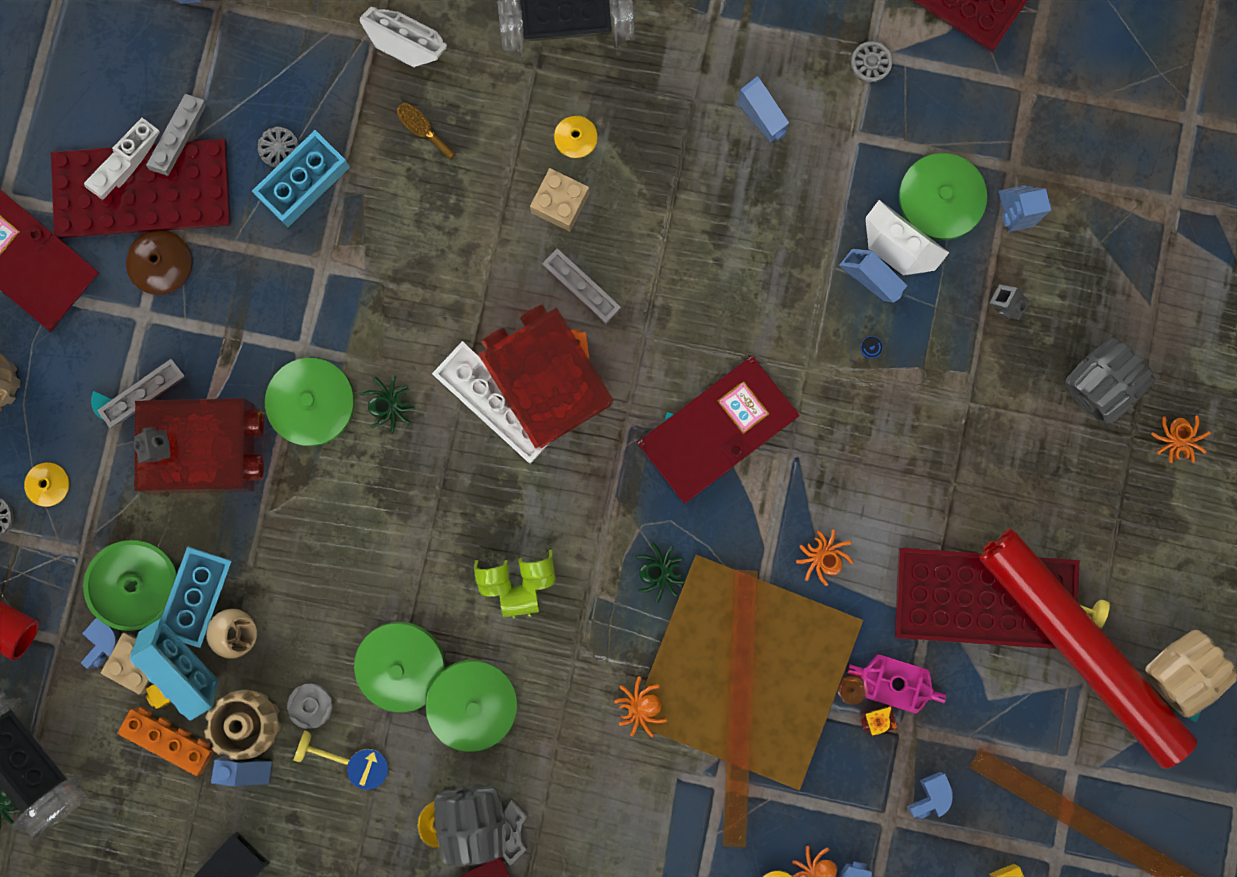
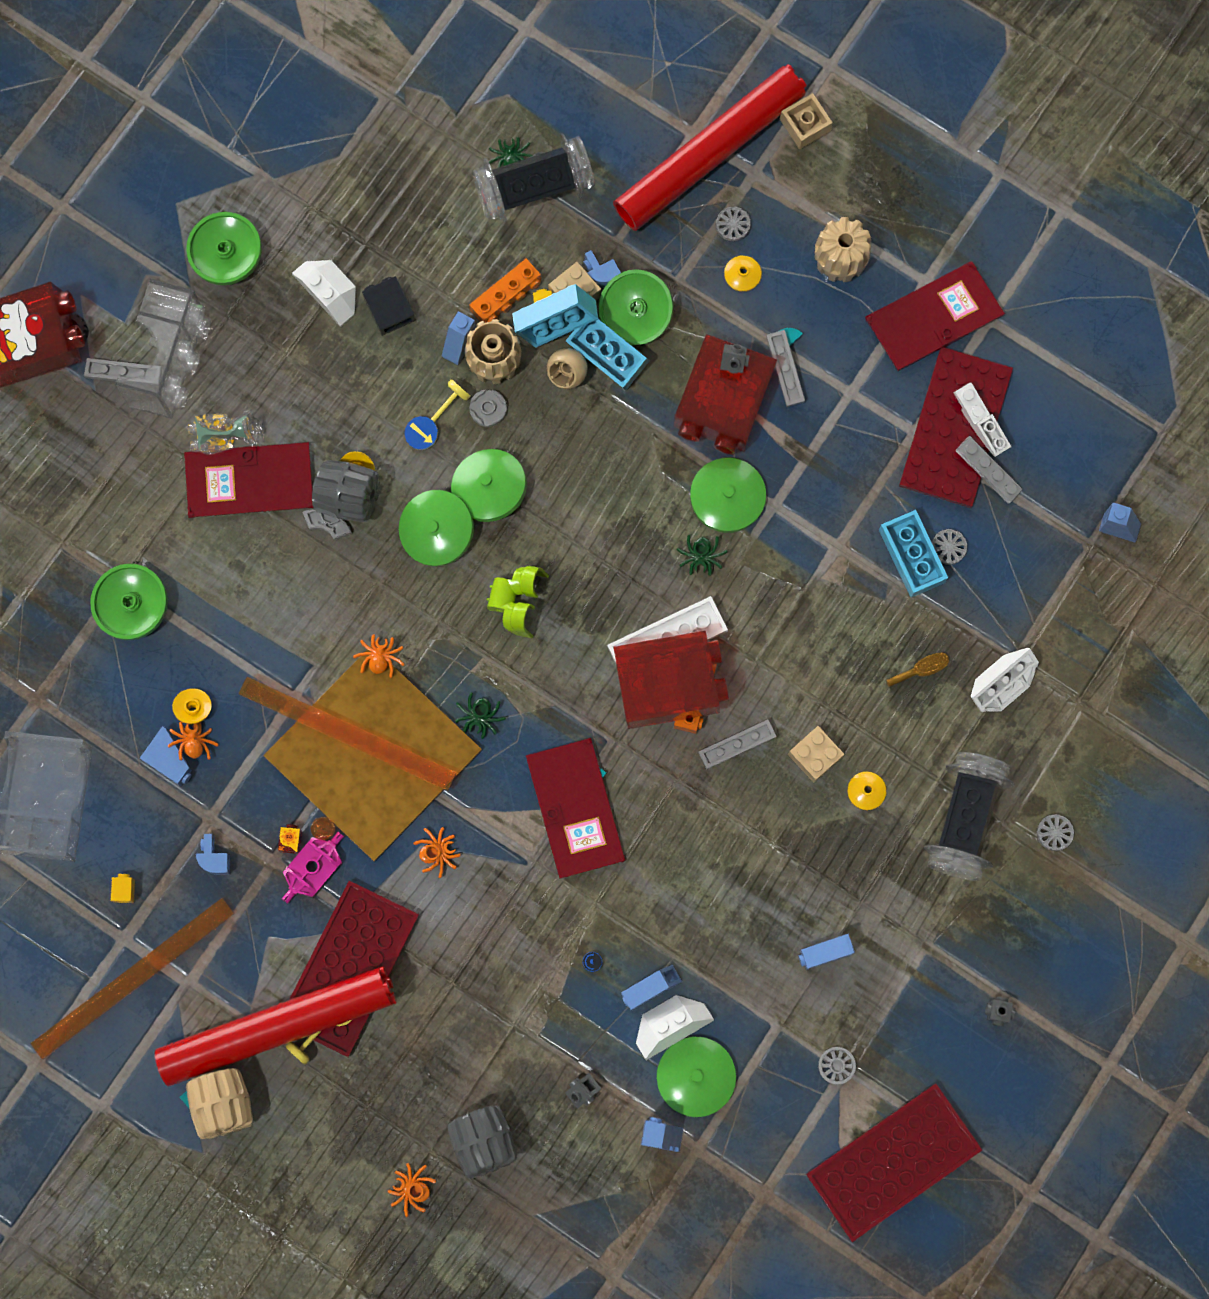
camera: 110 degrees right, 5 degrees down
reddish brown dish [126,230,192,295] -> none

